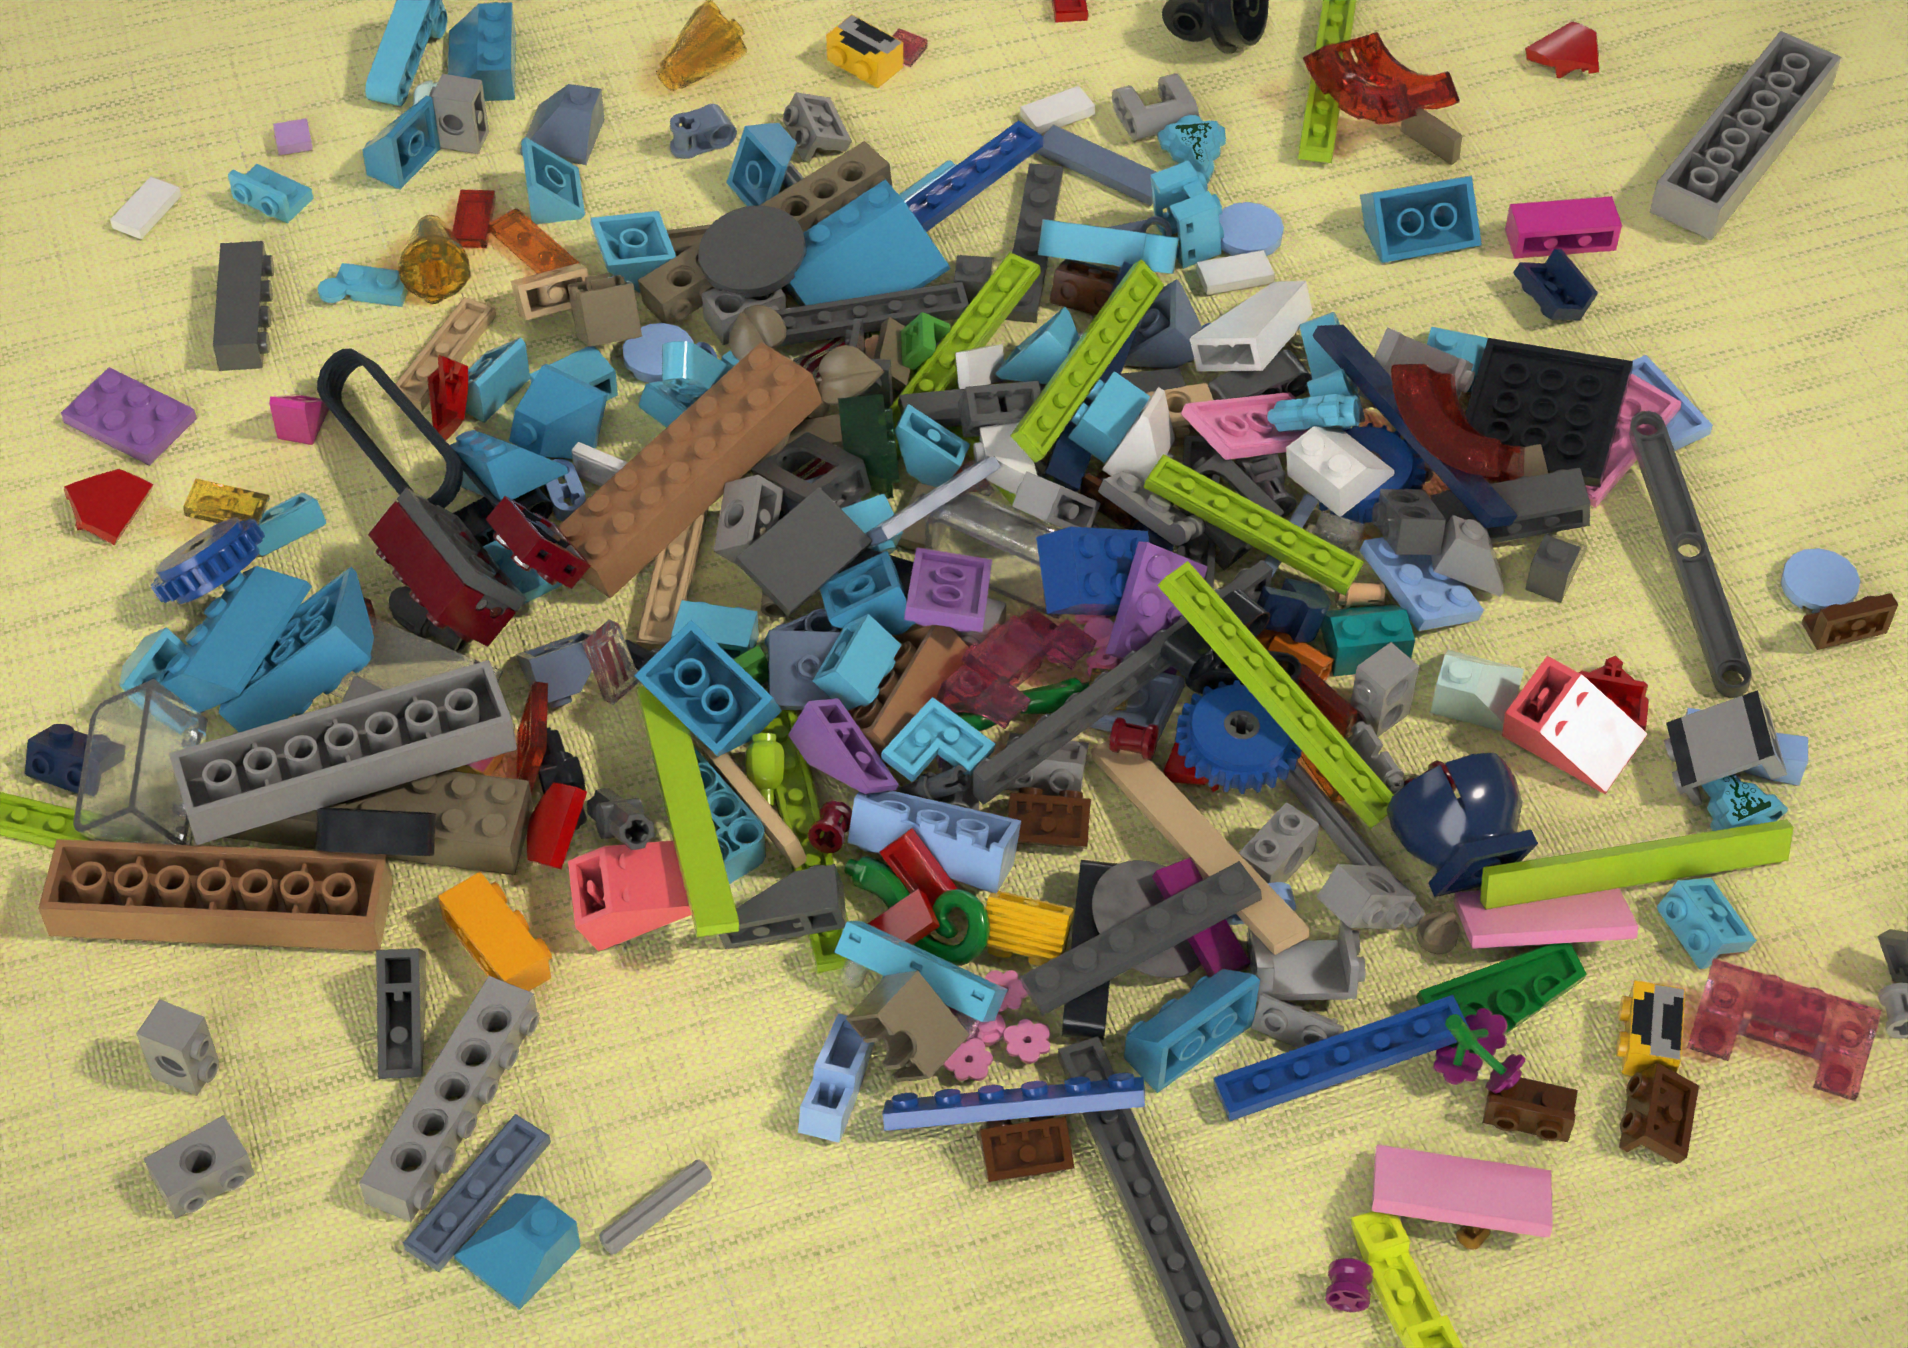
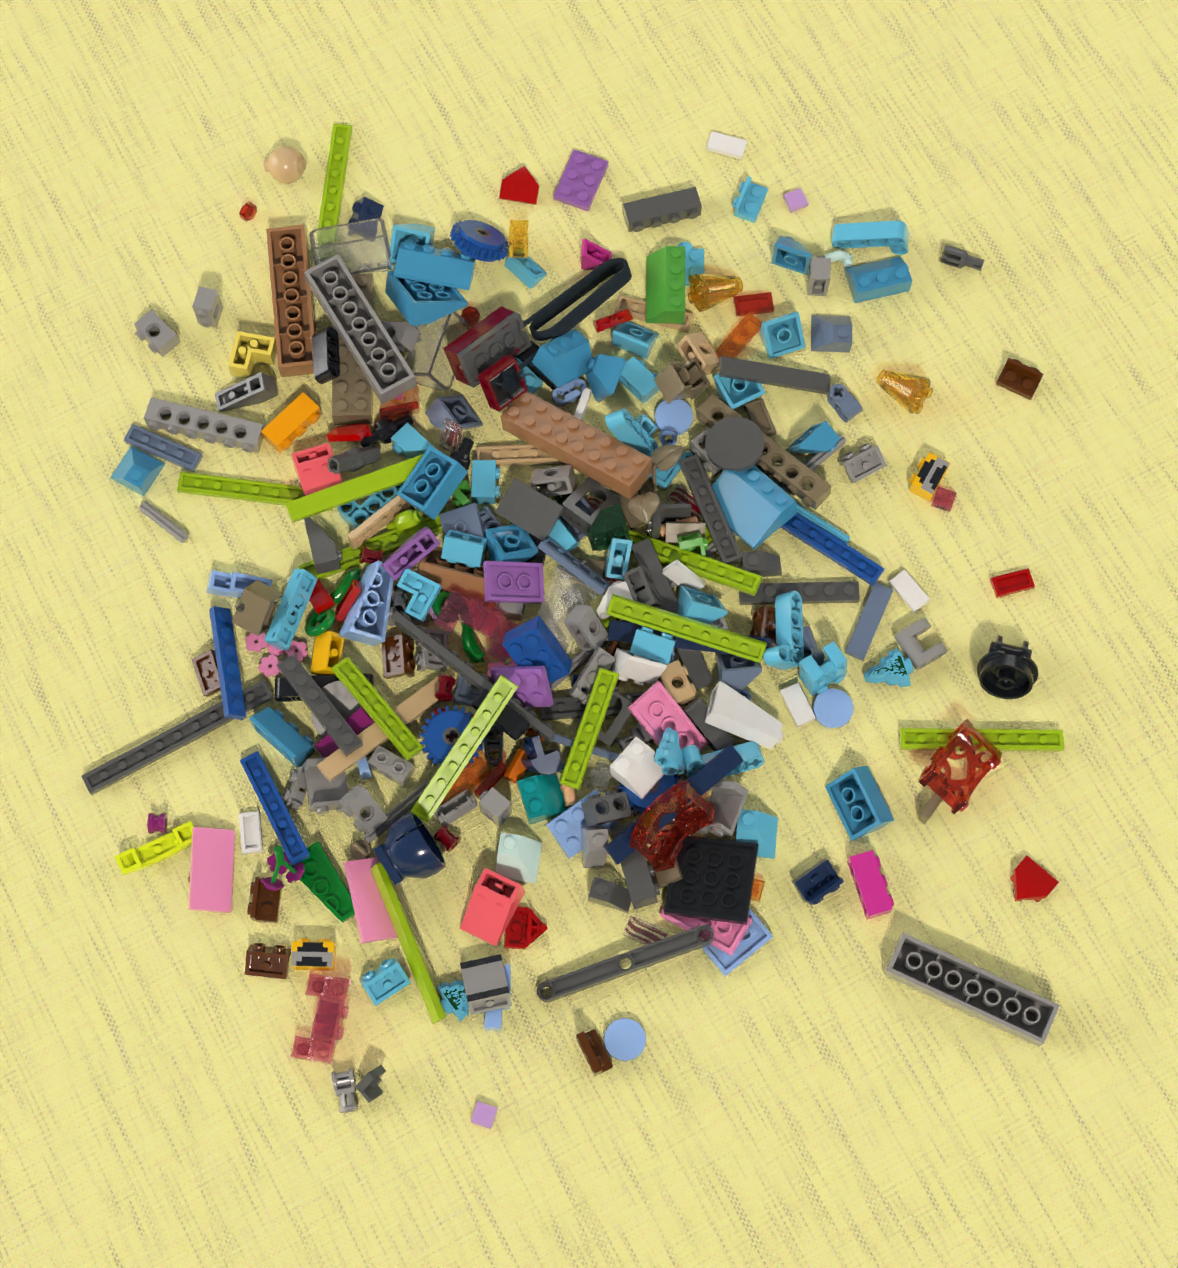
camera: 80 degrees right, 20 degrees up
none -> lime tile [177,472,333,511]
none -> light yellow brick [228,331,277,378]
none -> white tile [238,811,263,855]
none -> lime tile [331,657,424,761]
none -> medium azure slope [391,422,435,458]
none -> clear tile [623,915,669,945]
none -> bright green slope [646,246,685,324]
none -> dark grey tile [719,356,830,395]

